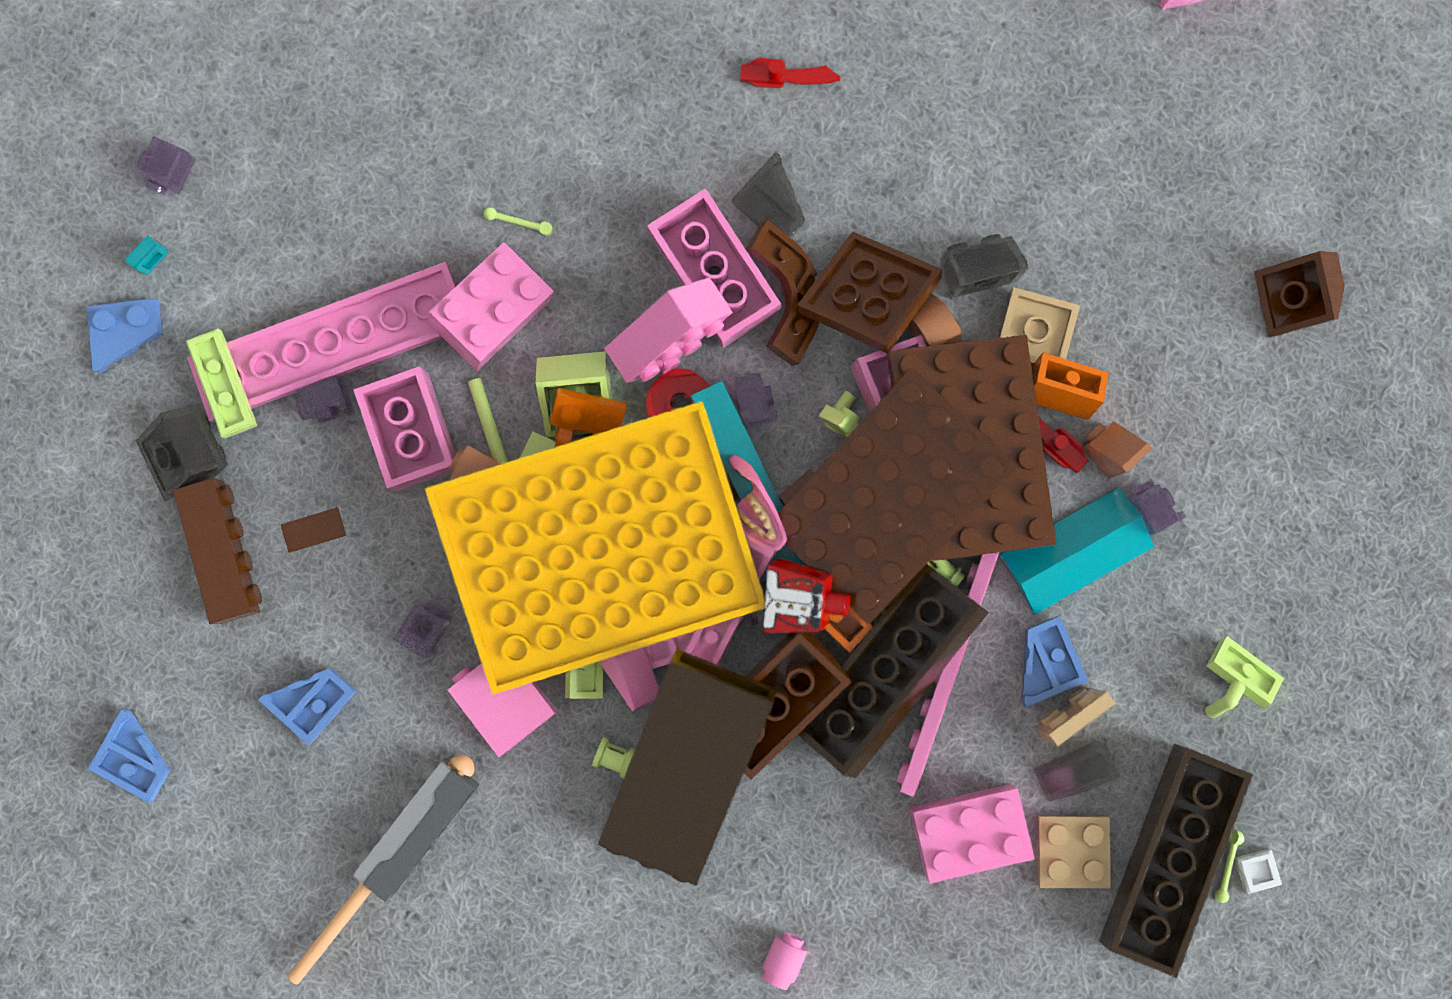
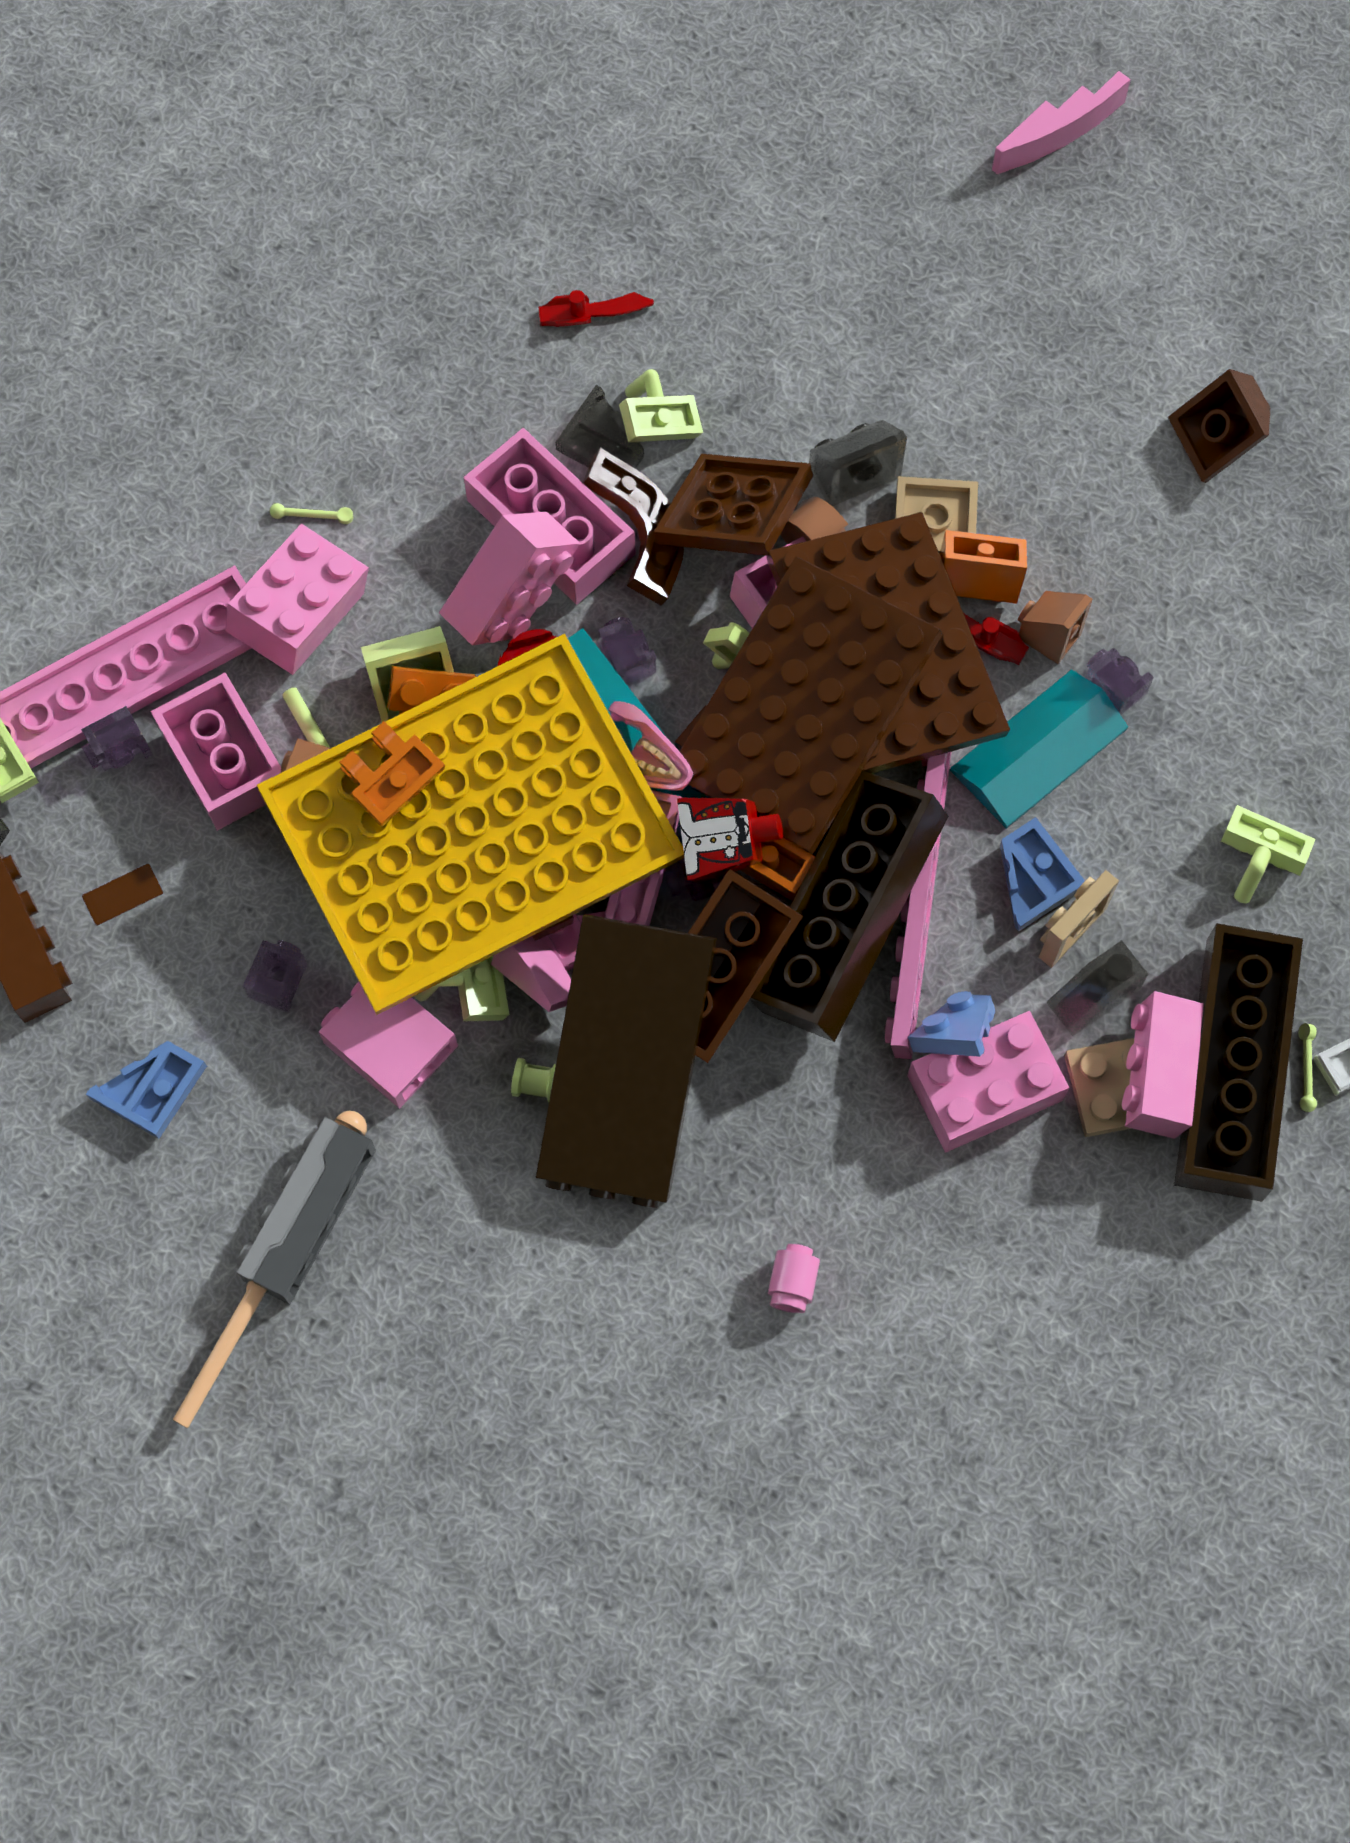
camera: 15 degrees left, 15 degrees down
none -> orange plate [339,721,445,827]
none -> yellowish green plate [619,369,703,442]
none -> medium blue wing [908,991,996,1057]
none -> bright pink brick [1122,991,1204,1139]

